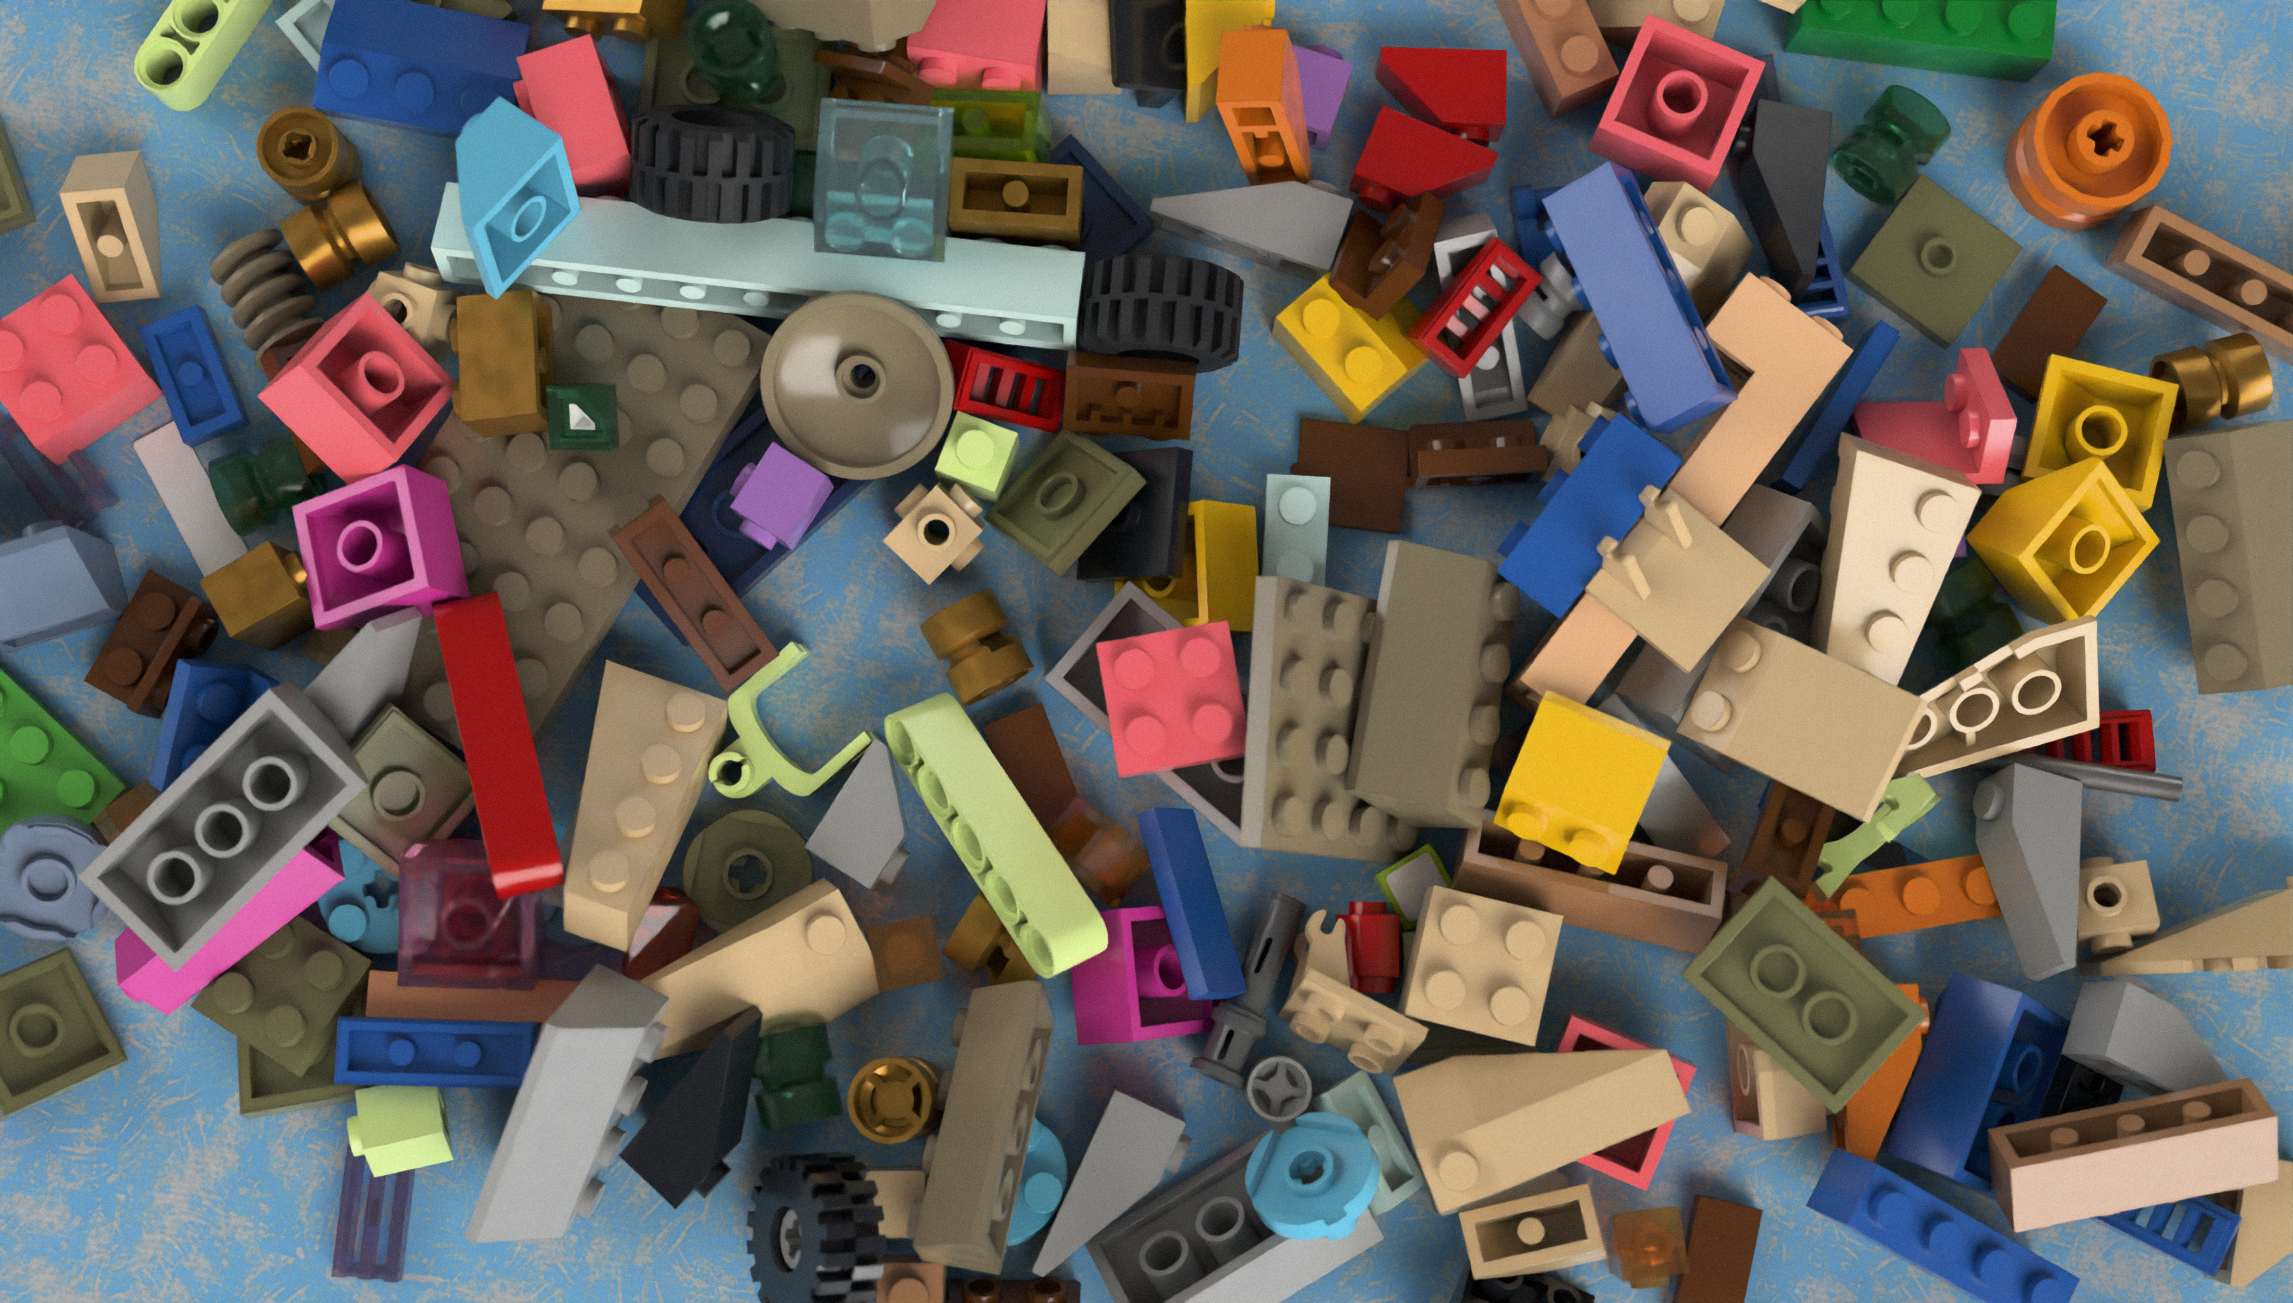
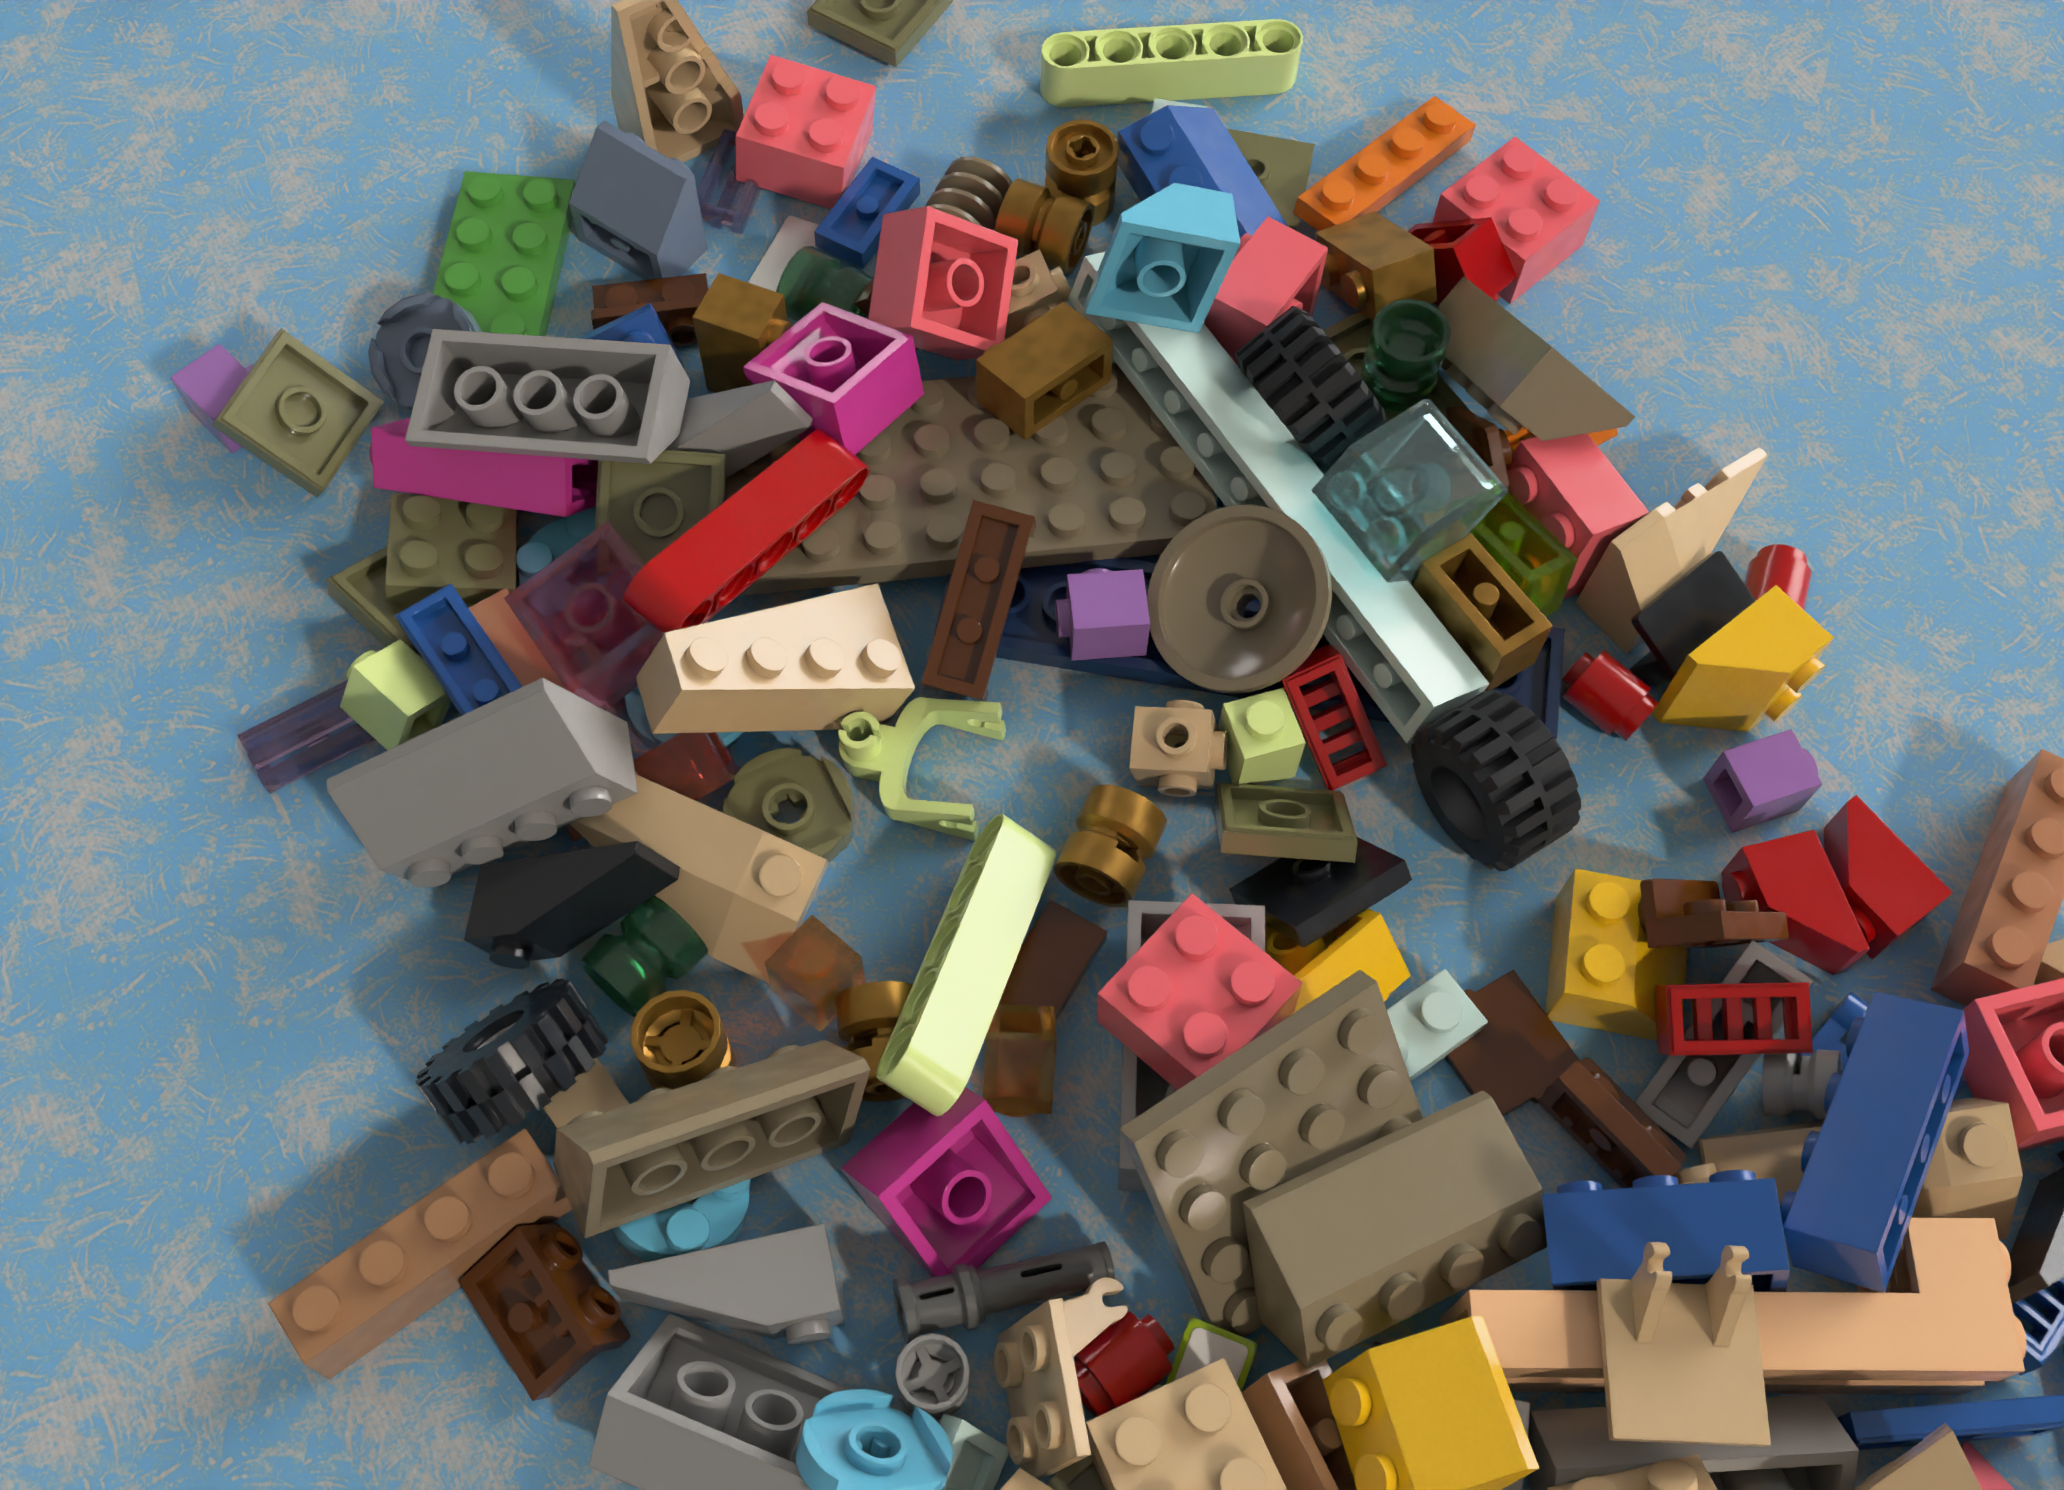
camera: 55 degrees right, 20 degrees down
tan slope [59,150,162,303] -> none
clear green tile [546,382,619,451] -> none
light grey slope [804,738,911,891] -> none
reddish brown bracket [1063,351,1196,441] -> none
blue tile [1137,807,1248,1000] -> none
light grey slope [1149,180,1354,283] -> none
orange slope [1216,25,1314,186] -> none
none -> red brick [1562,650,1660,741]

